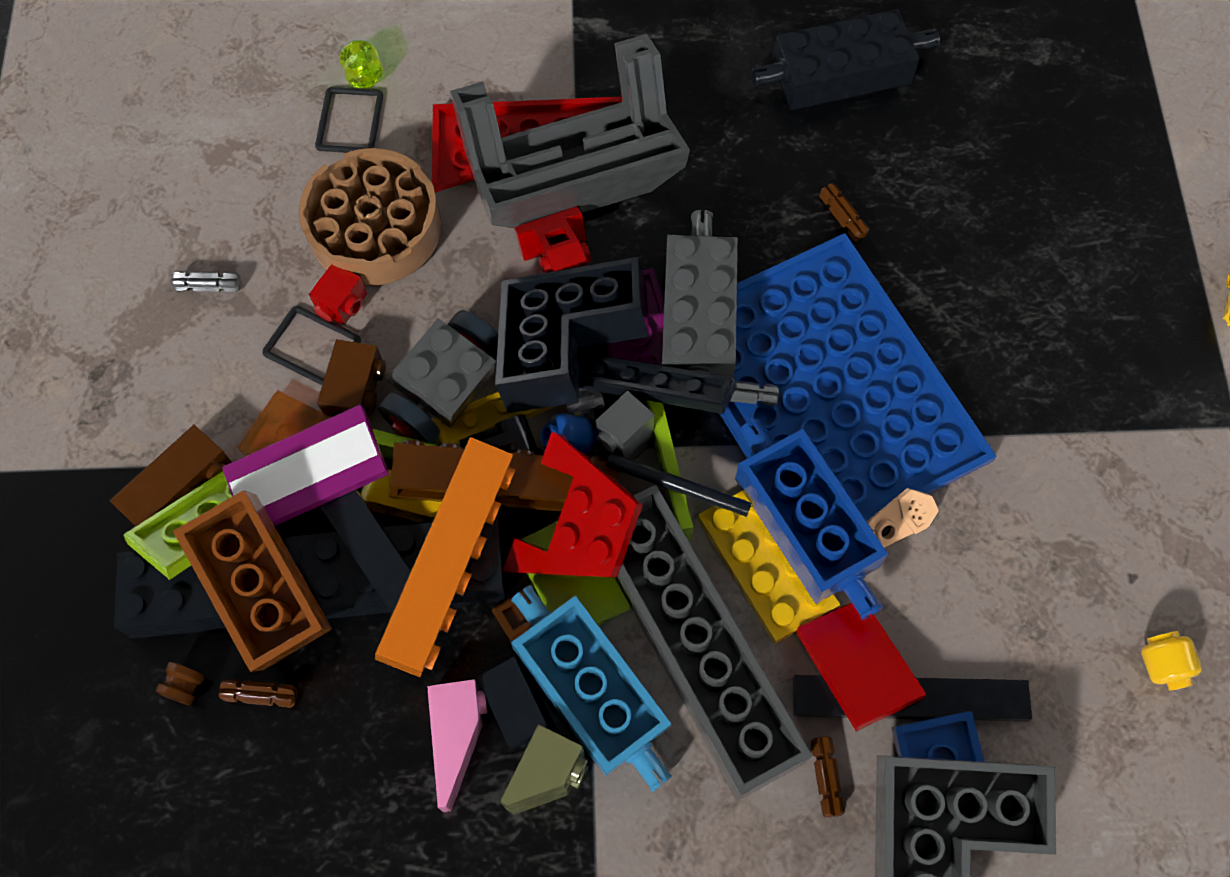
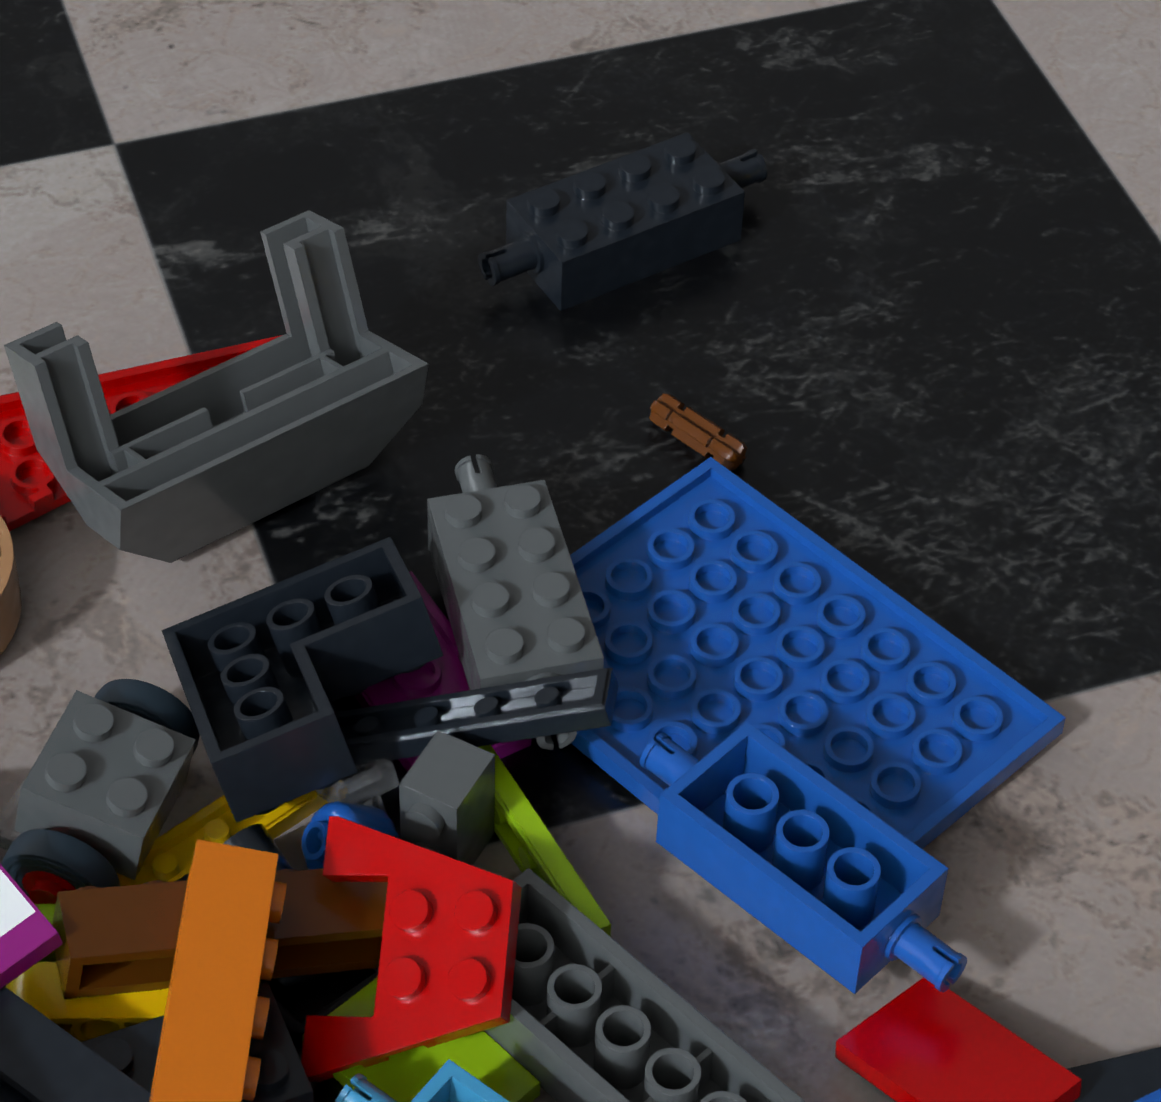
camera: 20 degrees left, 20 degrees down
red tile [514,206,592,273] -> none
black bar [606,453,752,517] -> none
yellow plate [697,491,840,645] -> none
dark grey axle [730,380,779,406] -> none
light nougat piece [866,488,939,548] -> none

